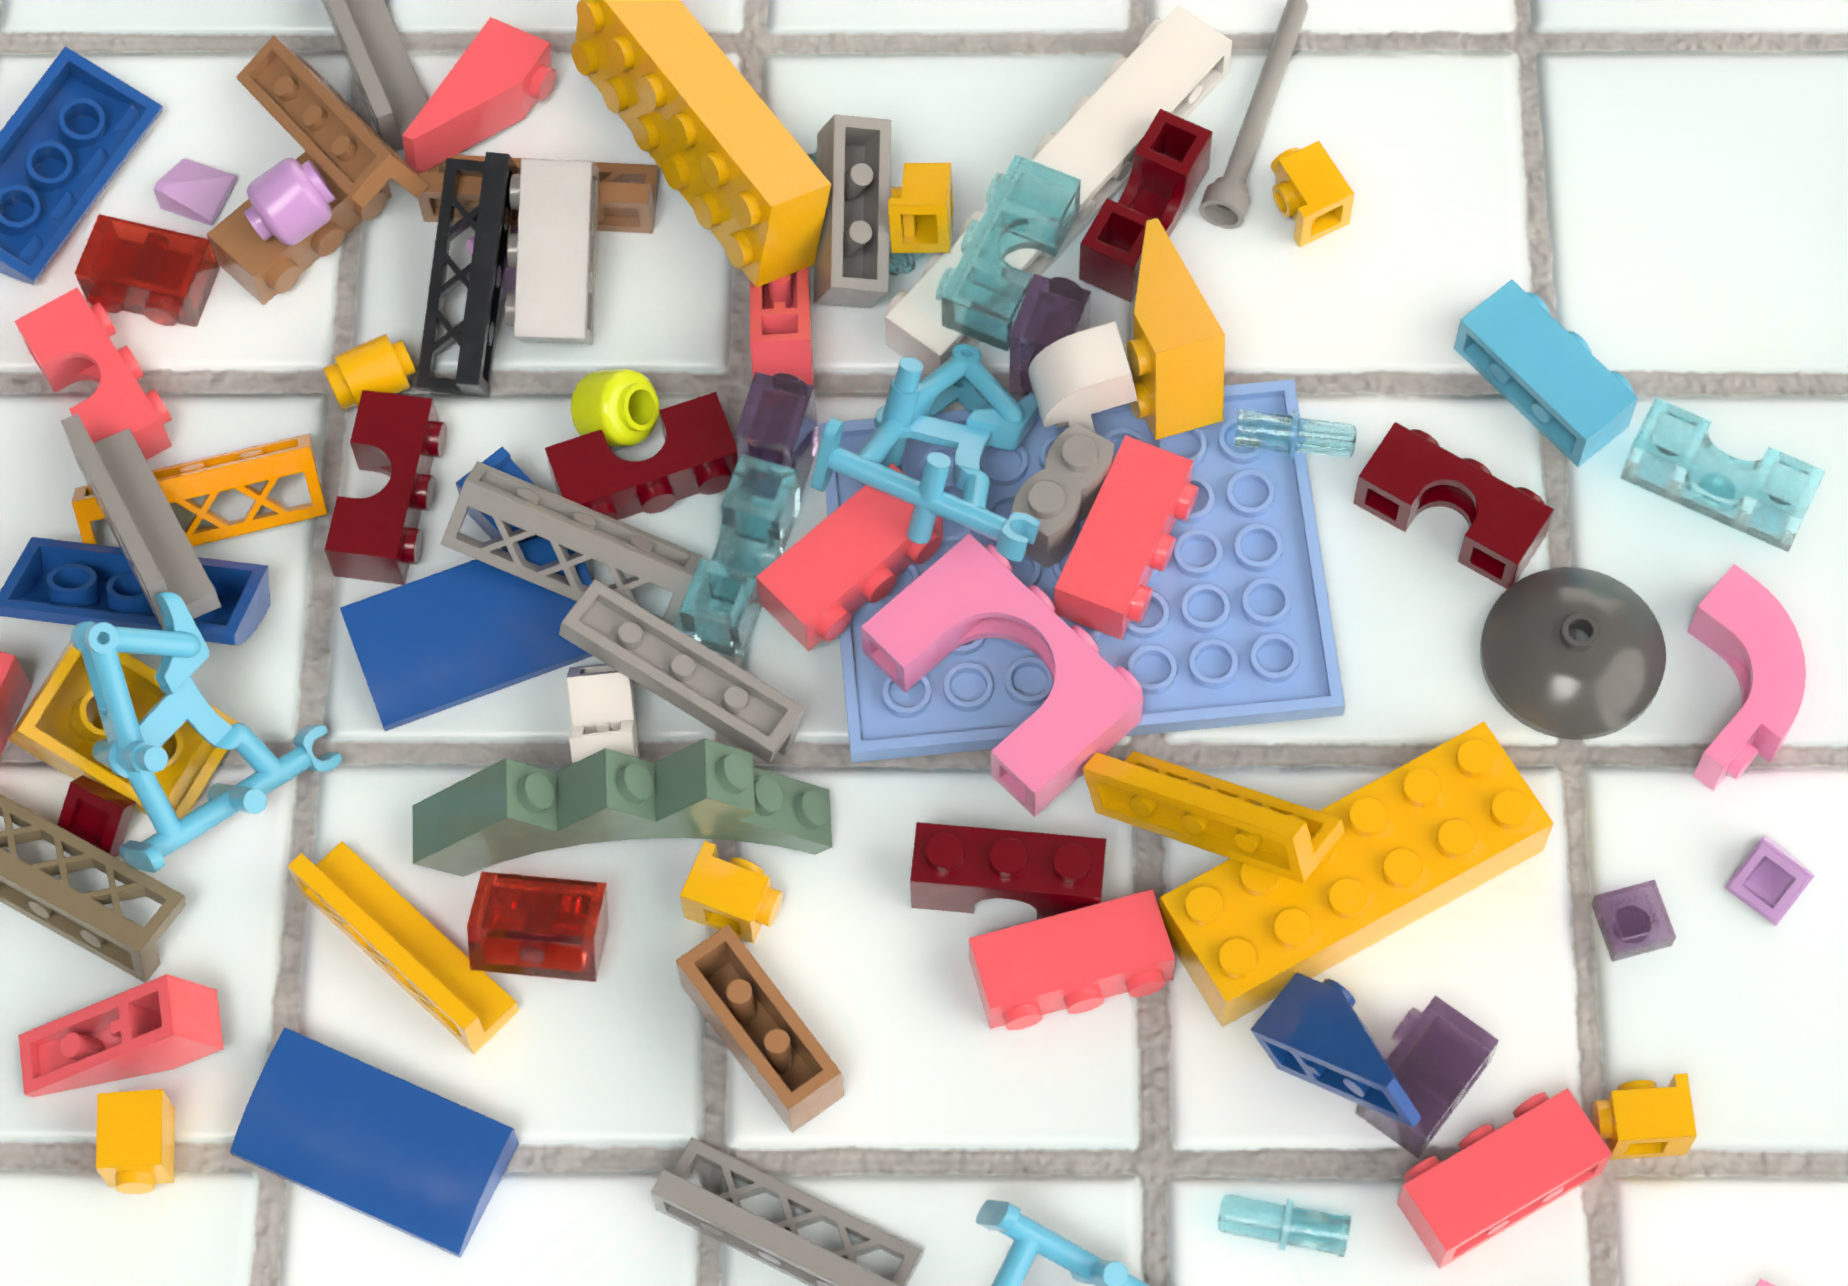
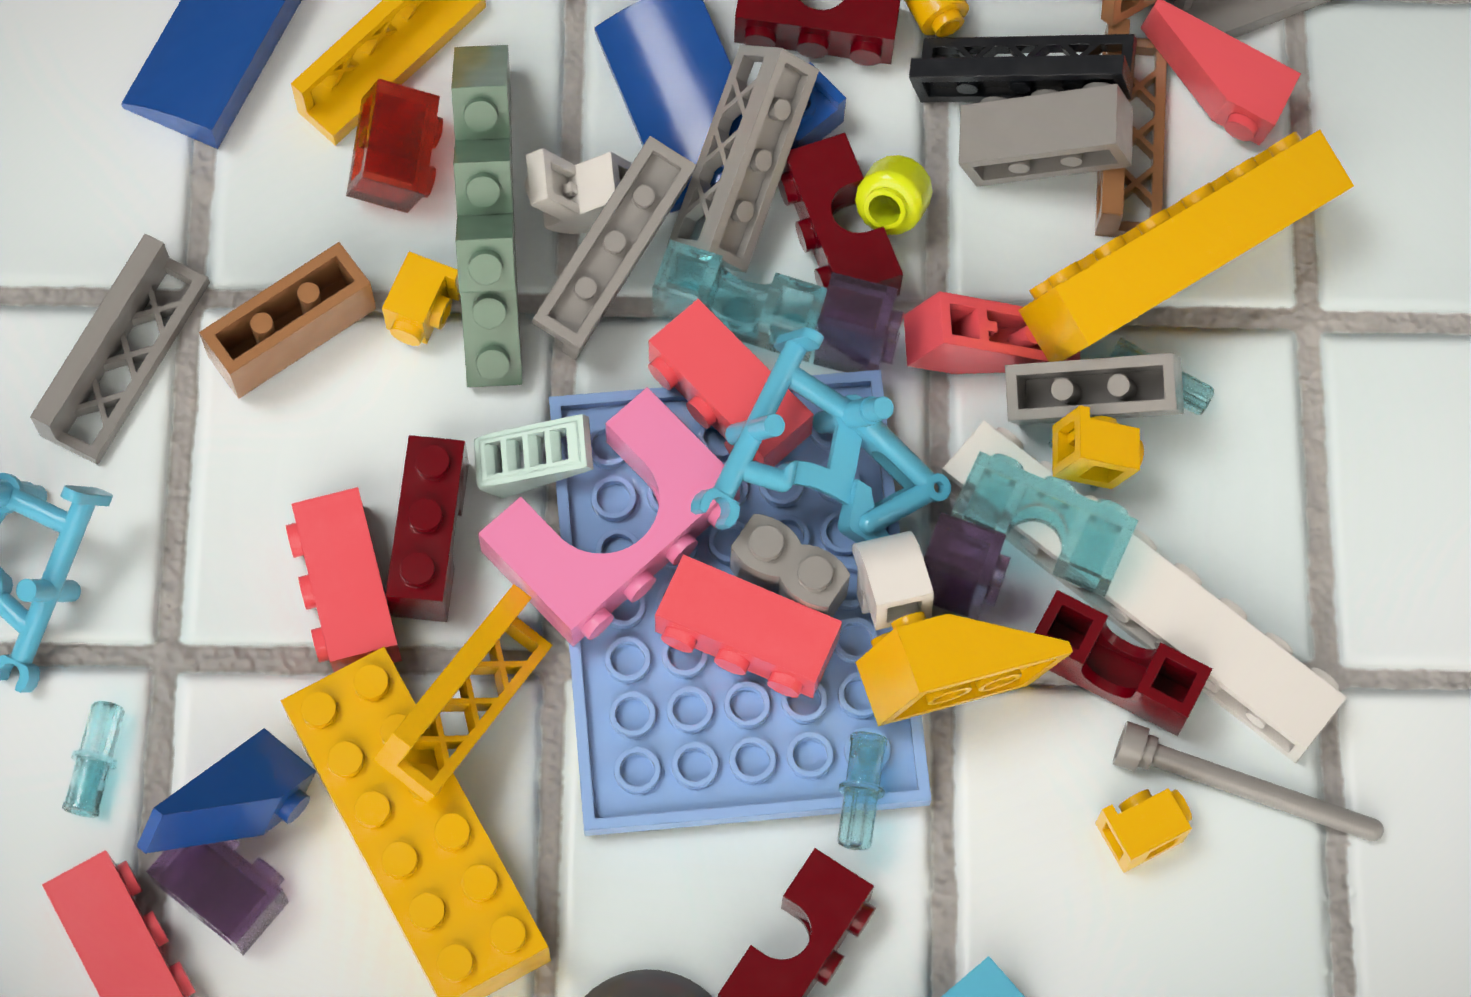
camera: 85 degrees right, 5 degrees up
none -> light aqua slope [474,414,593,498]

